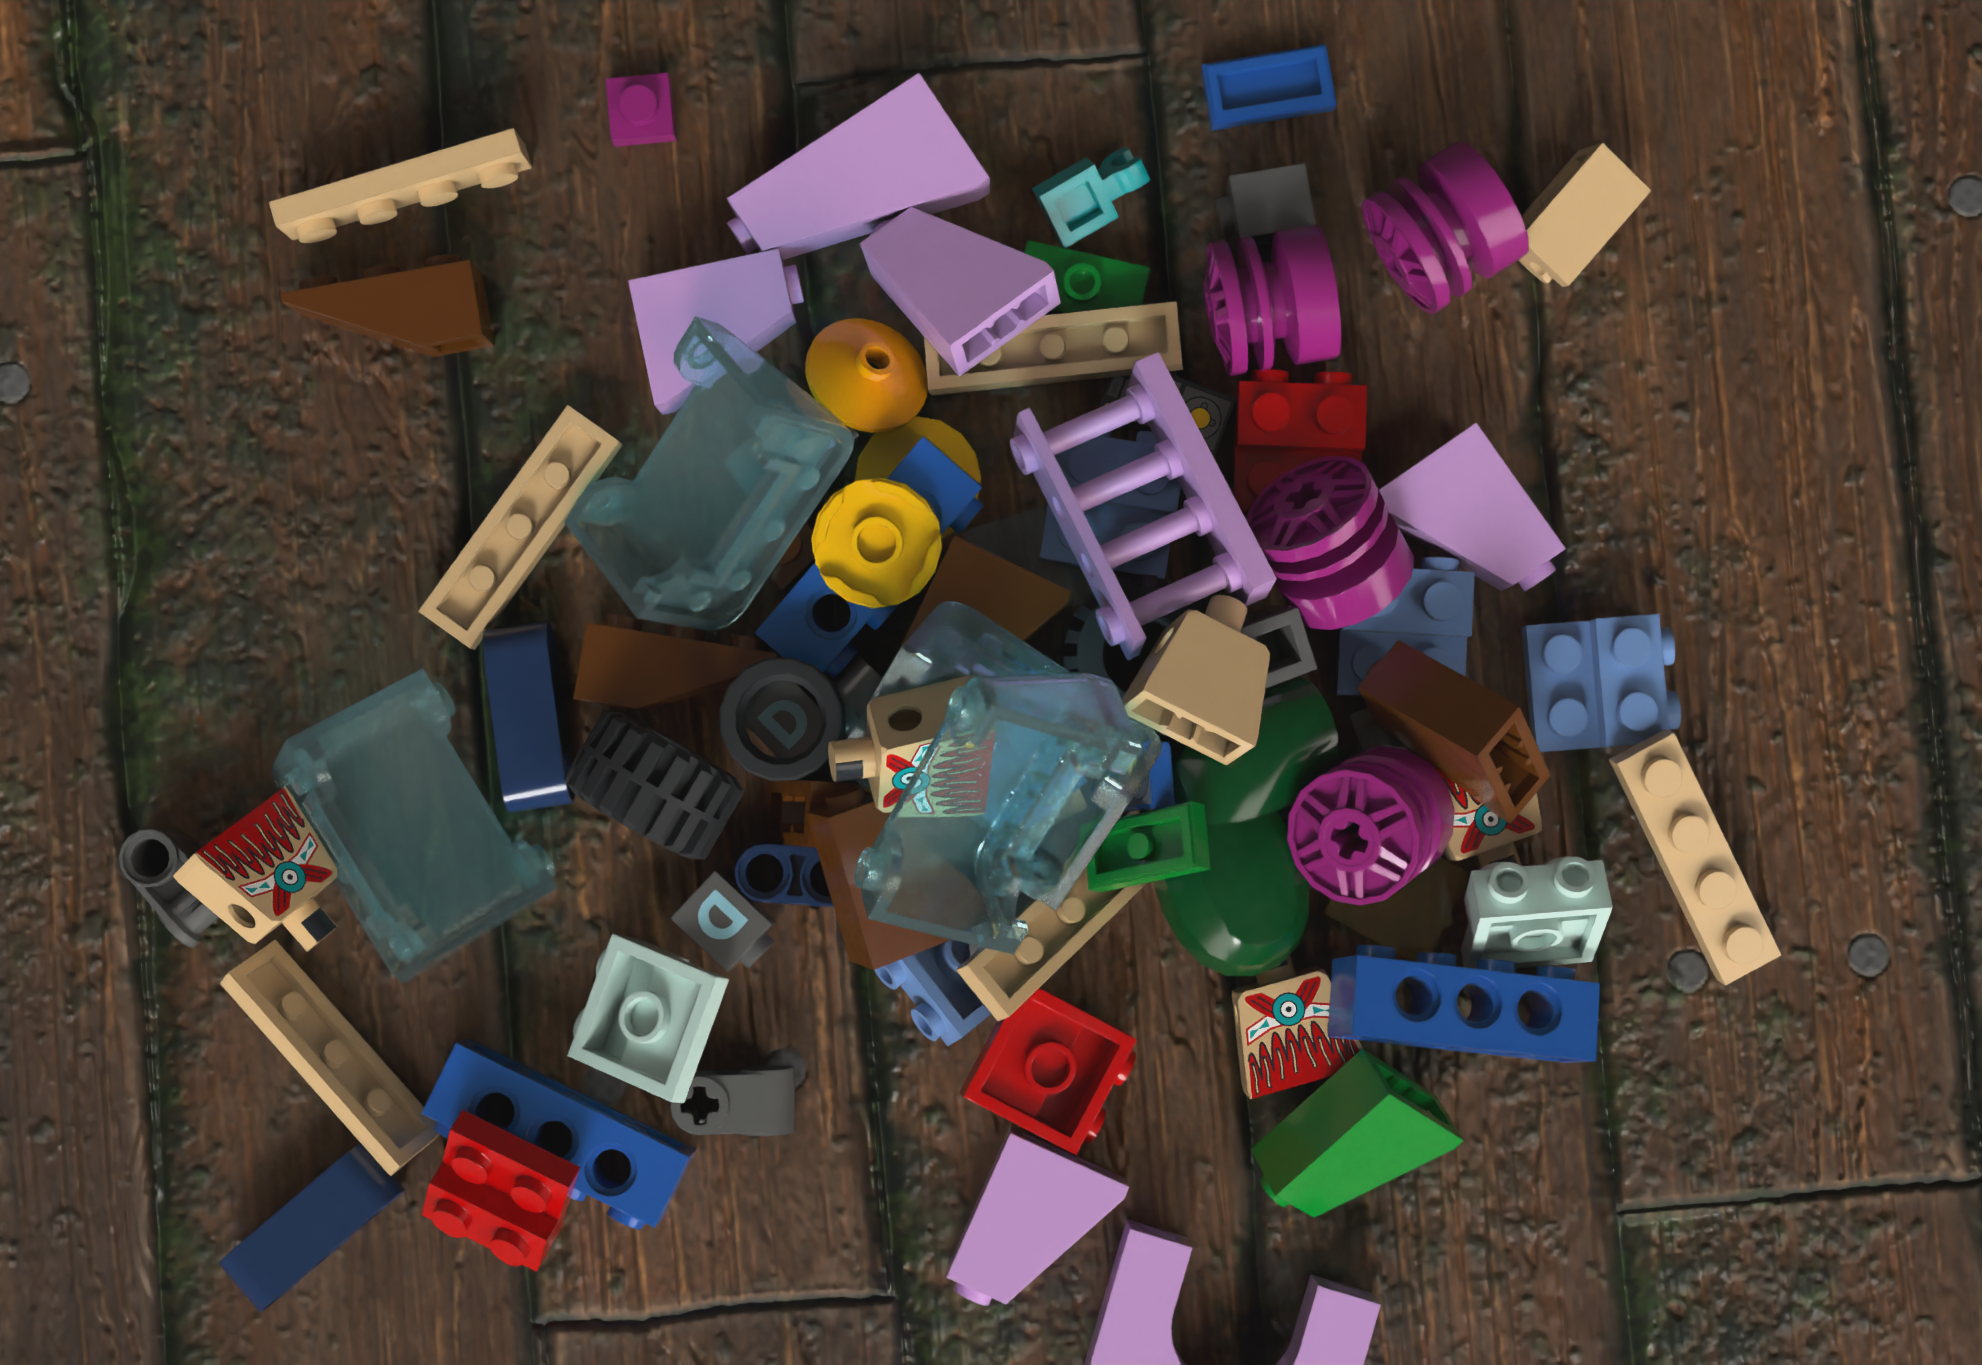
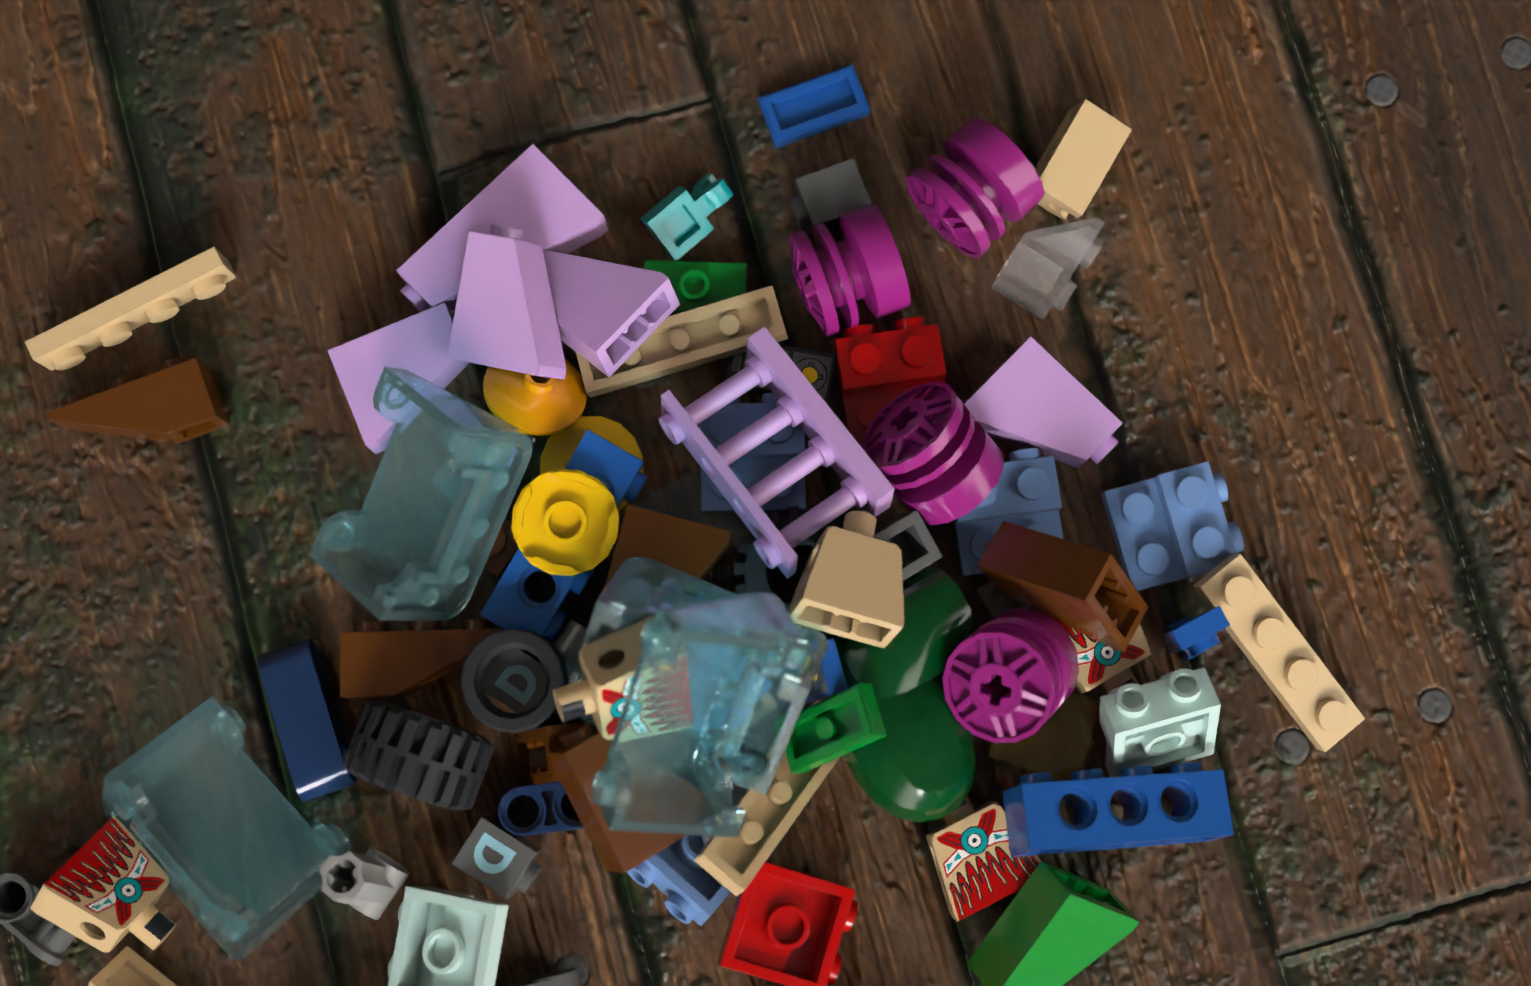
camera: 15 degrees left, 5 degrees down
tan plate [418,405,622,650] -> none
magenta plate [605,73,677,147] -> none
none -> light grey piece [319,847,410,920]
none -> lavender slope [447,225,567,379]
none -> clear slope [992,217,1105,320]
none -> blue plate [1162,606,1230,661]

